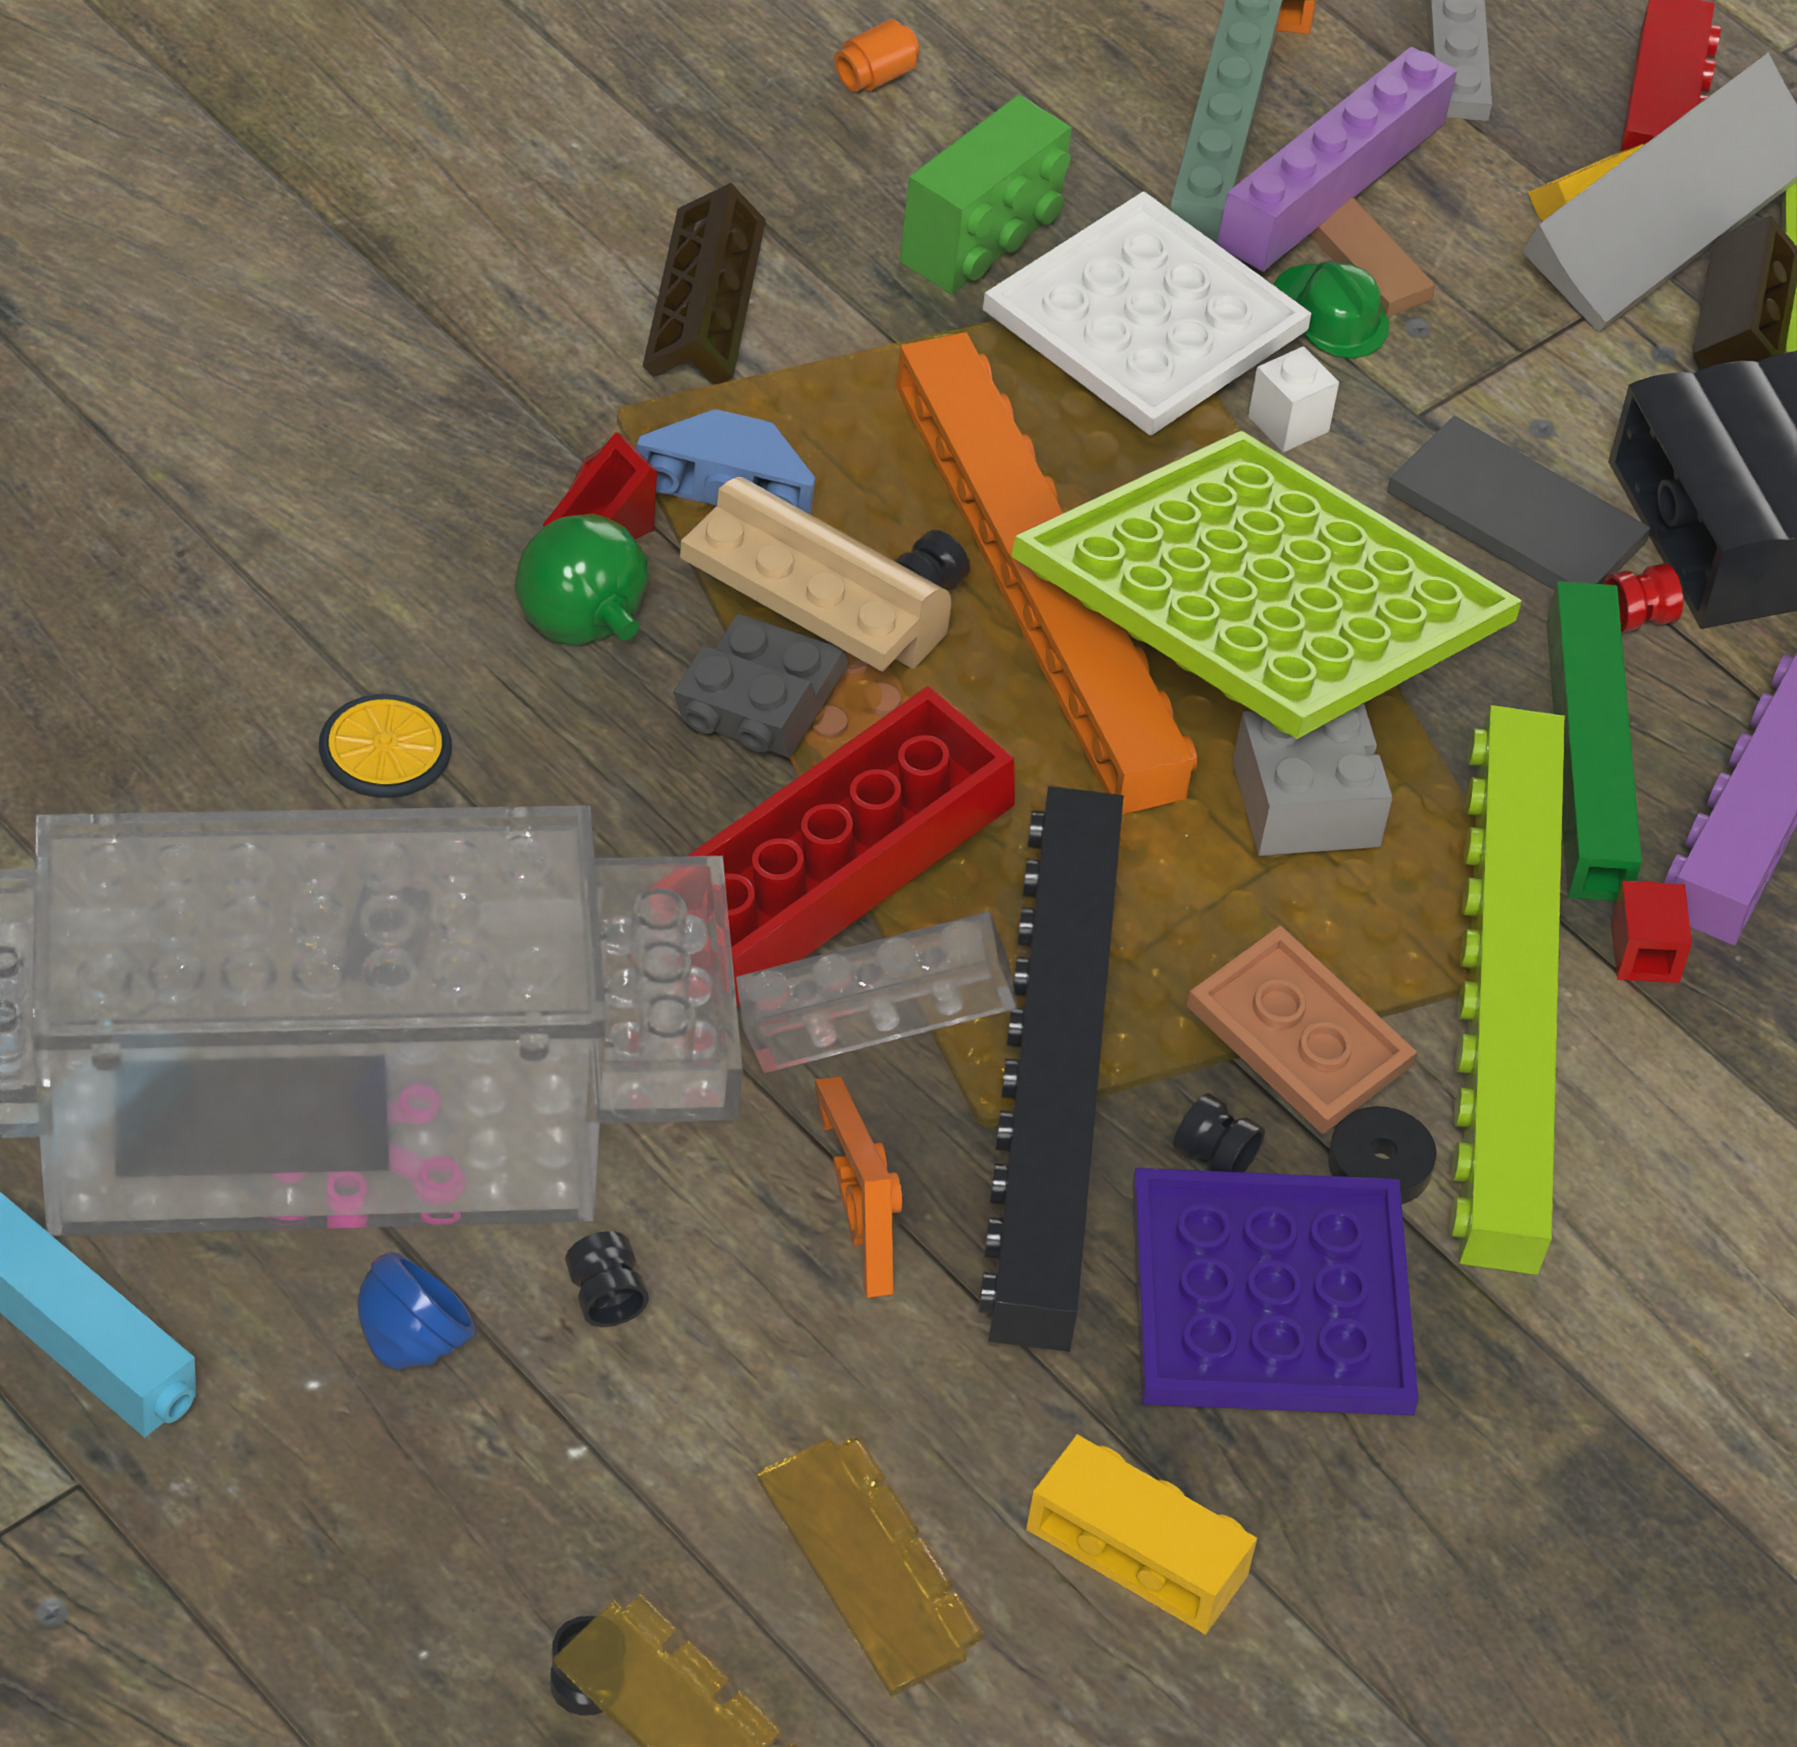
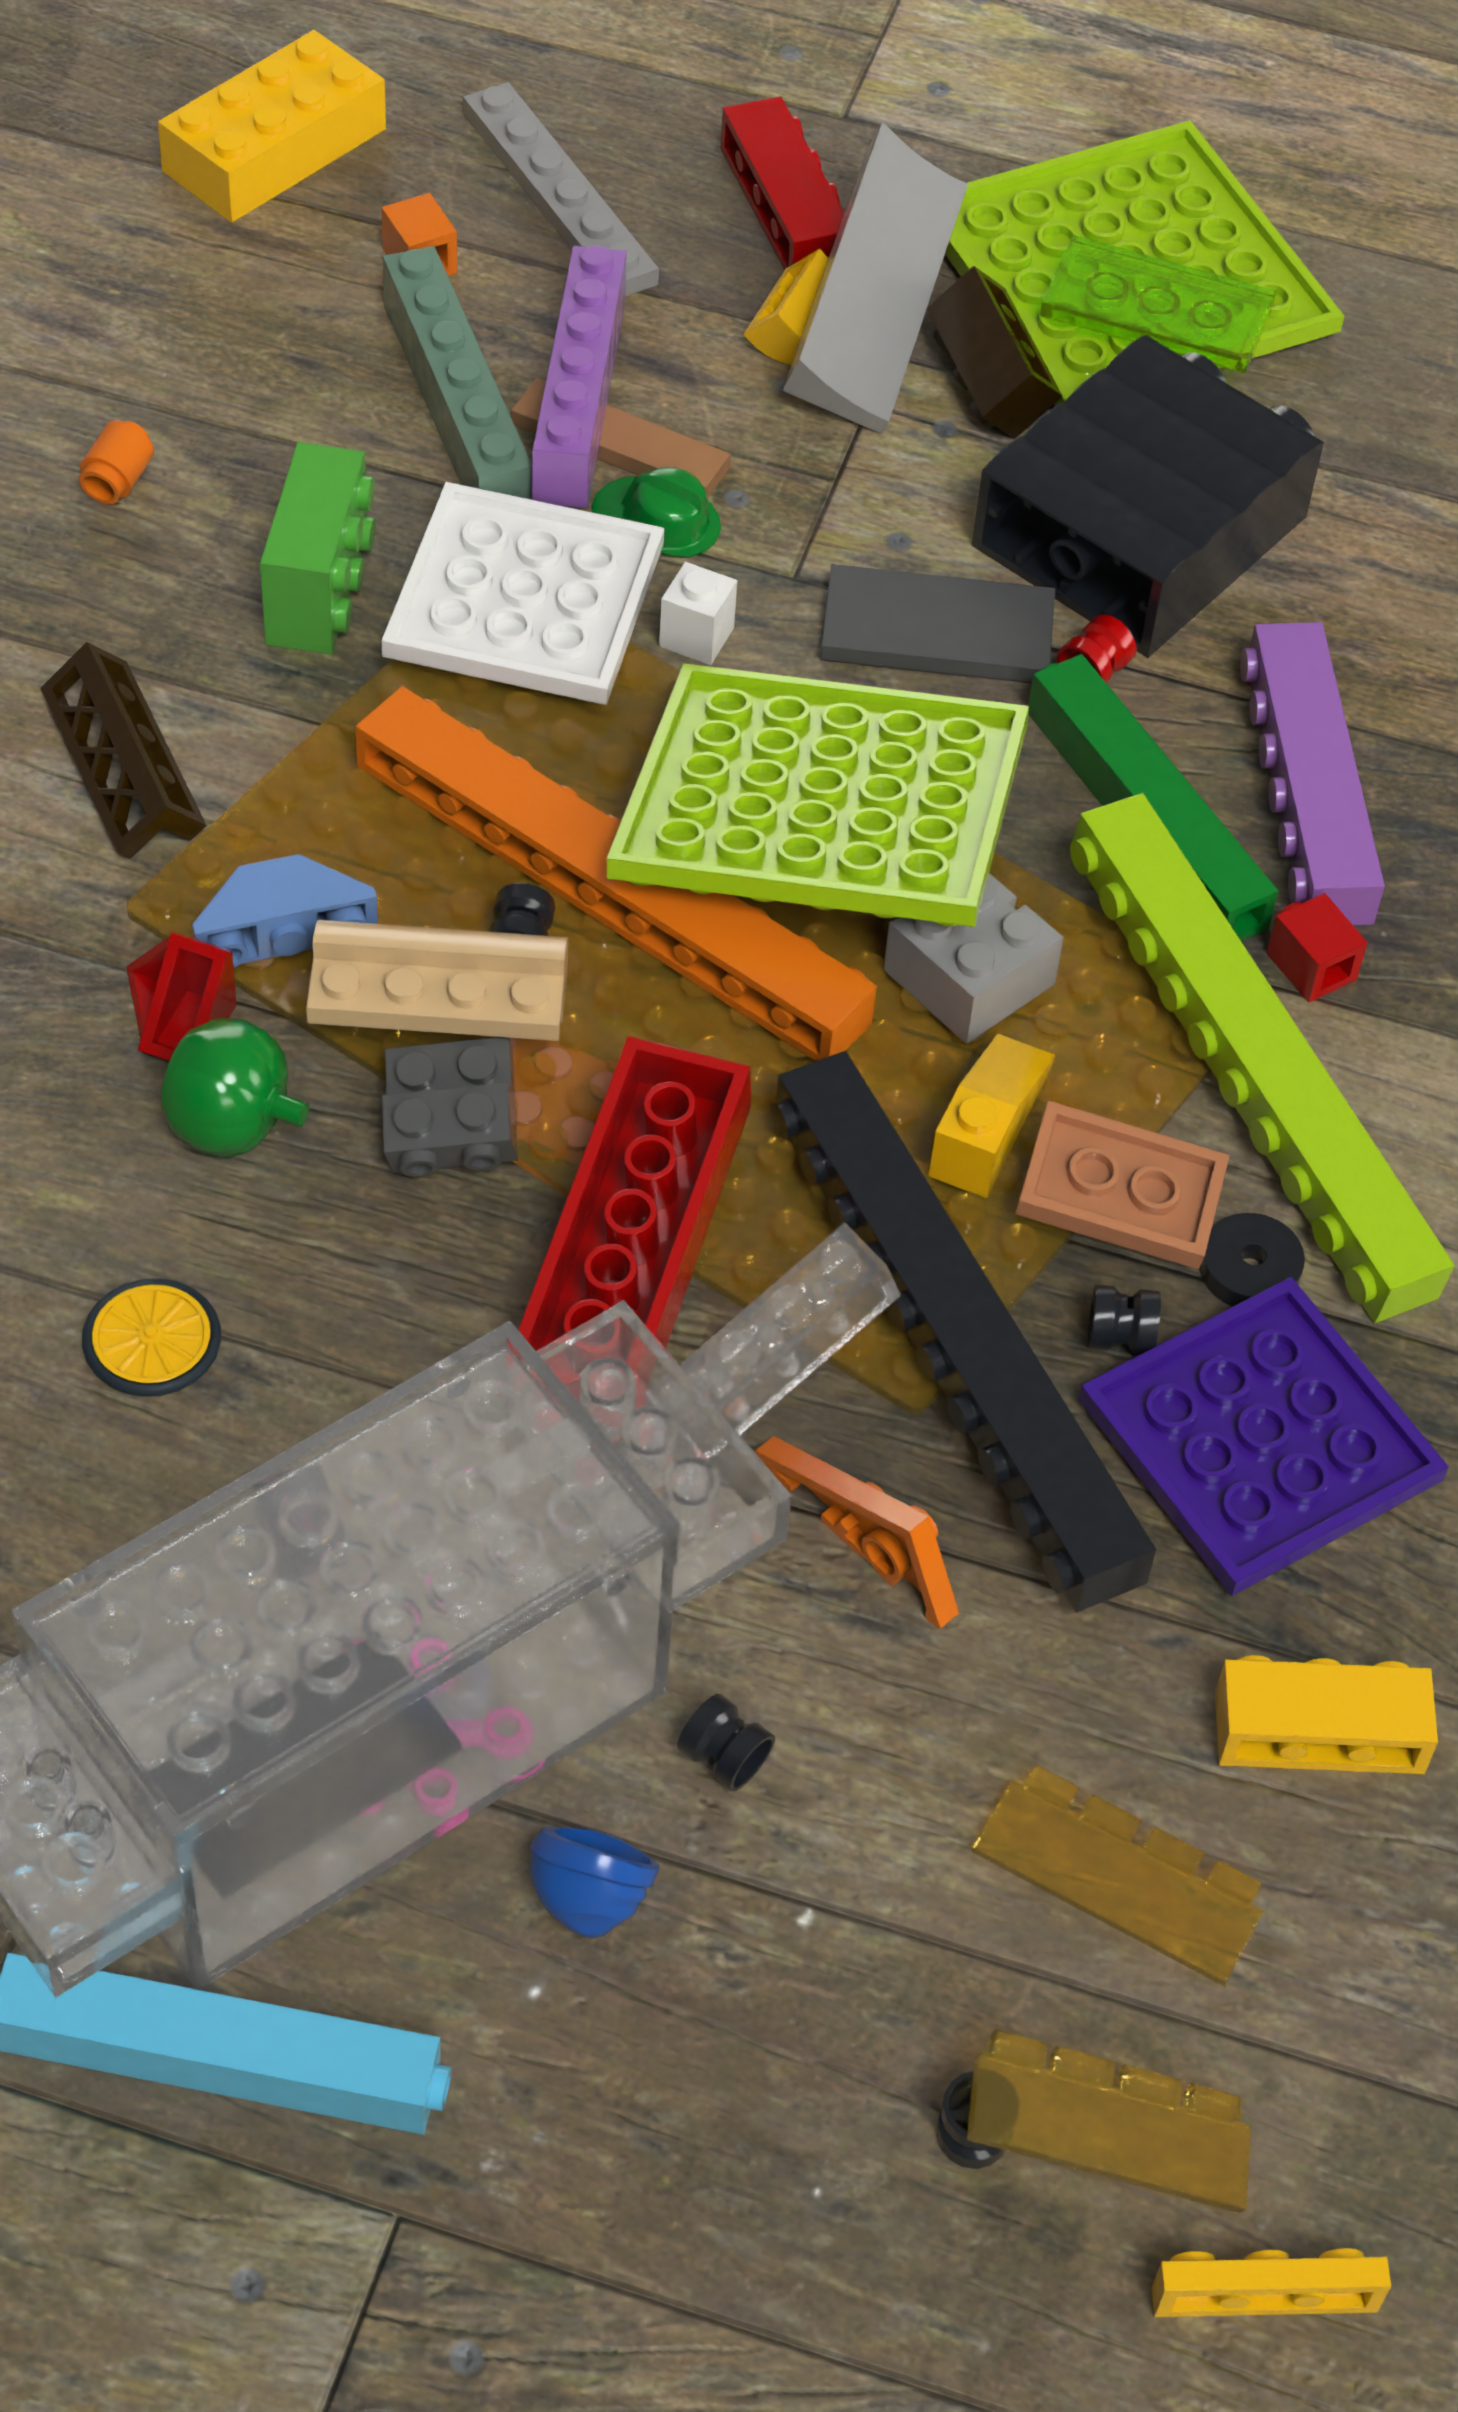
camera: 30 degrees left, 5 degrees up
none -> yellow slope [928,1034,1055,1198]

